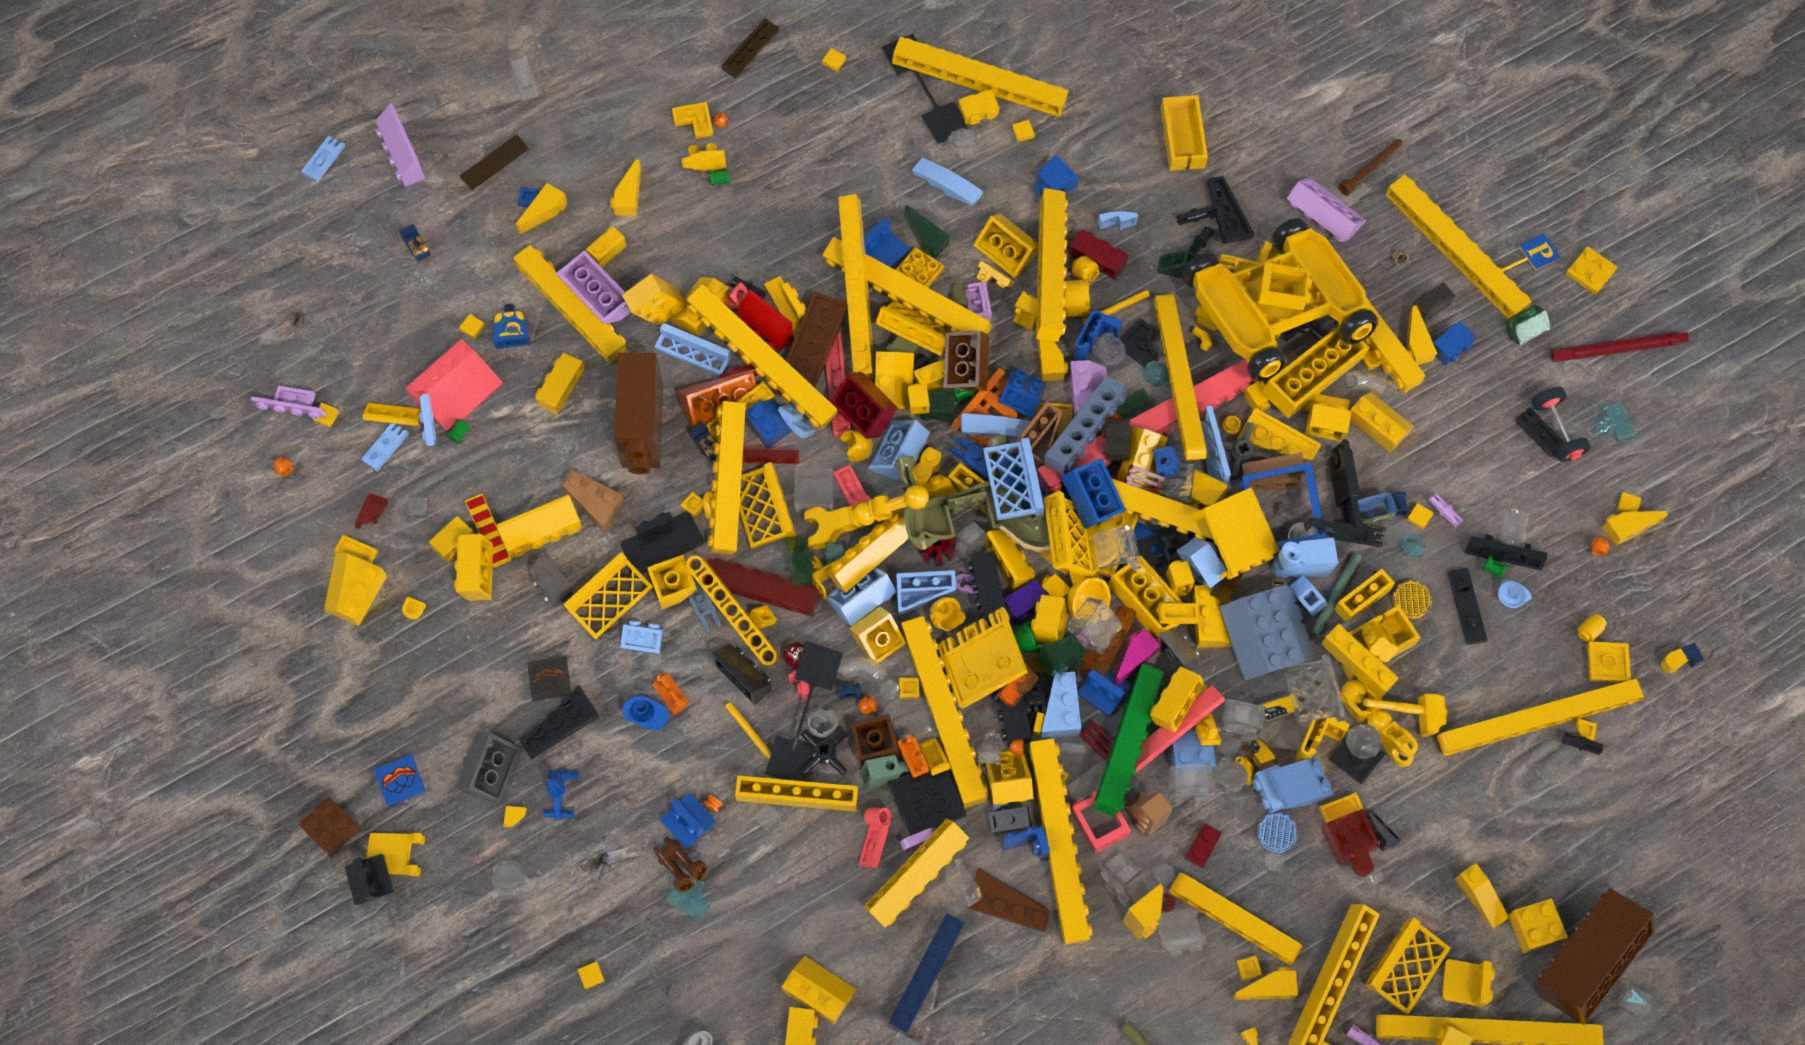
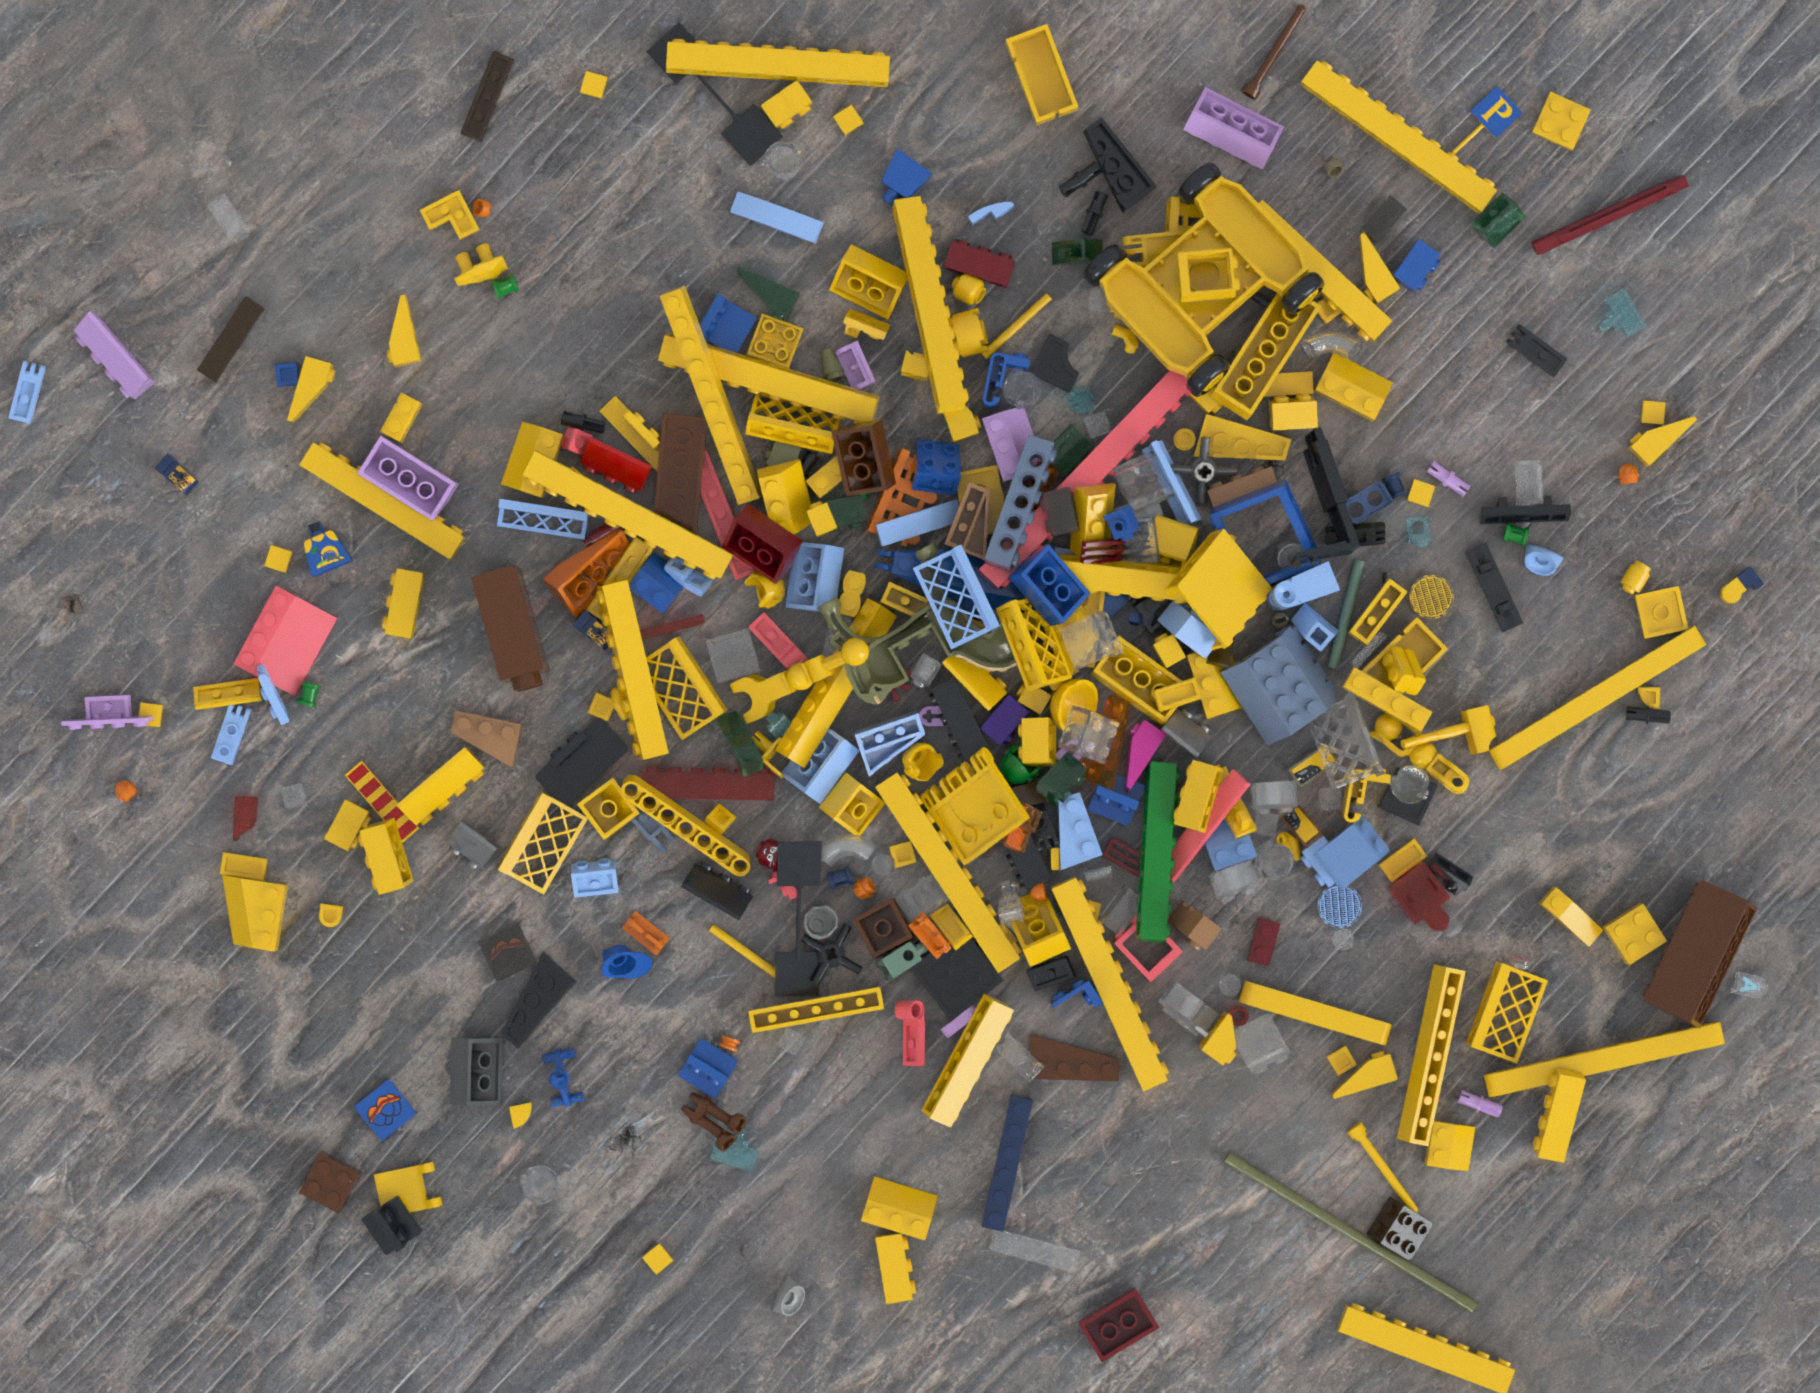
camera: 15 degrees left, 20 degrees up
yellow brick [622,273,687,325] -> none
yellow beam [1154,294,1206,461] -> none
yellow bracket [1442,959,1495,1007] -> none
black axle [1532,386,1591,462] -> none

